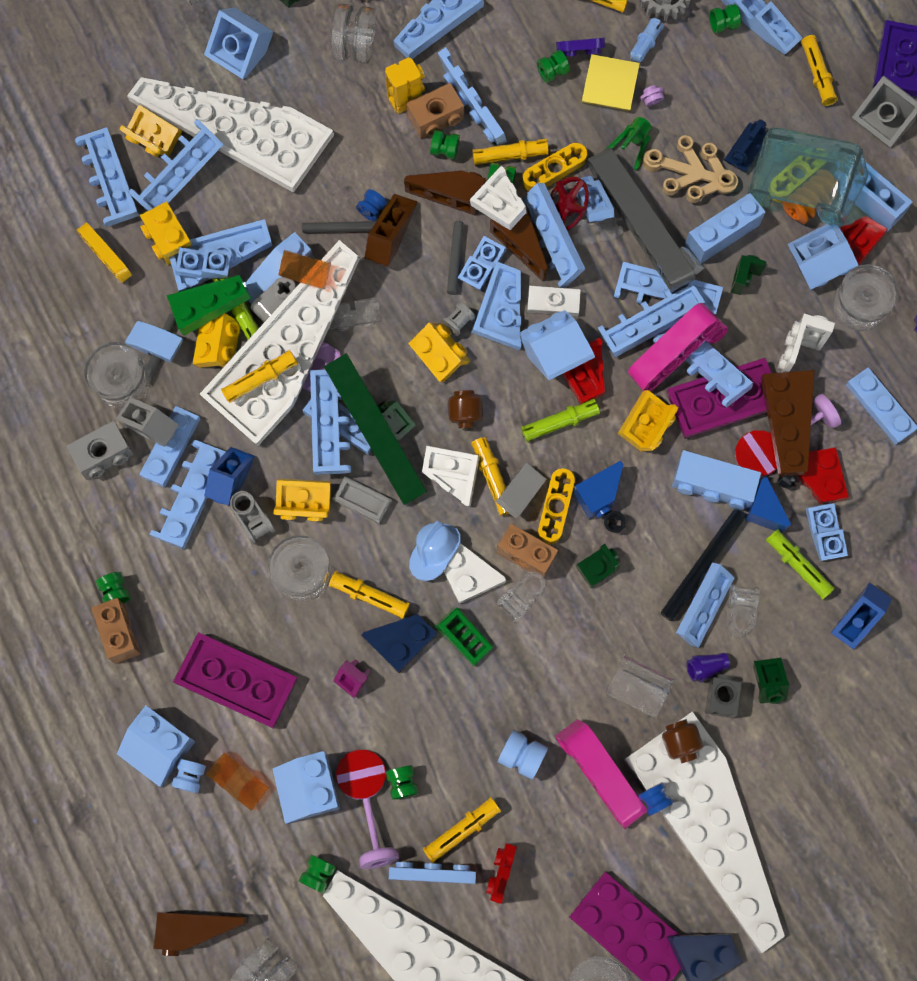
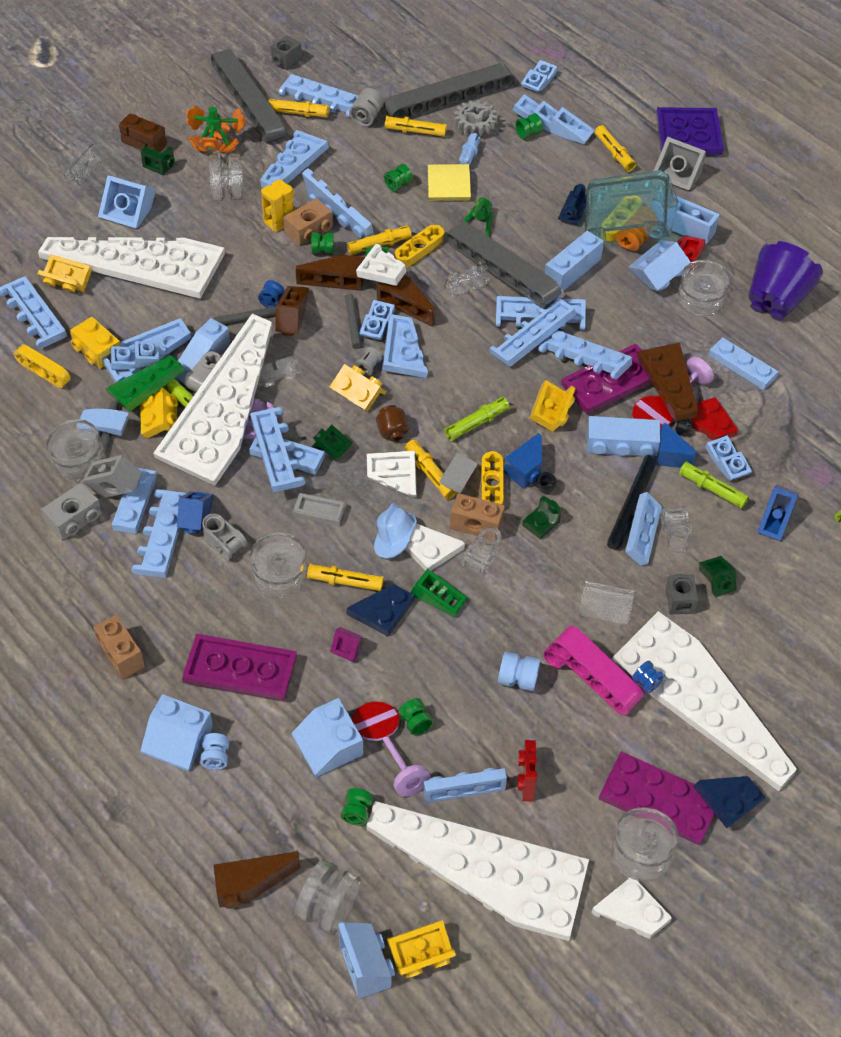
camera: 15 degrees left, 20 degrees down
green wheel [96,572,131,603] -> none
light blue hinge [128,119,224,211] -> none
clear orange slope [206,752,269,811] -> none
yellow pin [221,349,298,403] -> none
yellow bracket [274,478,331,521] -> none
clear orange slope [278,250,331,289] -> none
dark green tile [323,353,427,505] -> none
yellow pin [423,797,501,863] -> none
light blue slope [519,310,595,380] -> none
light blue hinge [521,183,585,288] -> none
white plate [527,286,580,317] -> none
dark red wheel [550,176,589,231] -> none
dark purple plate [556,38,605,56] -> none
red wing [562,338,605,404] -> none
light blue hinge [574,176,614,222] -> none
dark pink beam [628,303,728,391] -> none
lavender plate [640,85,665,106] -> none
tan plant [643,135,738,203] -> none
reddish brown head [662,719,703,764] -> none
dark purple cone [686,653,730,682] -> none
dark green bracket [730,255,766,295] -> none
white bracket [778,314,835,372] -> none

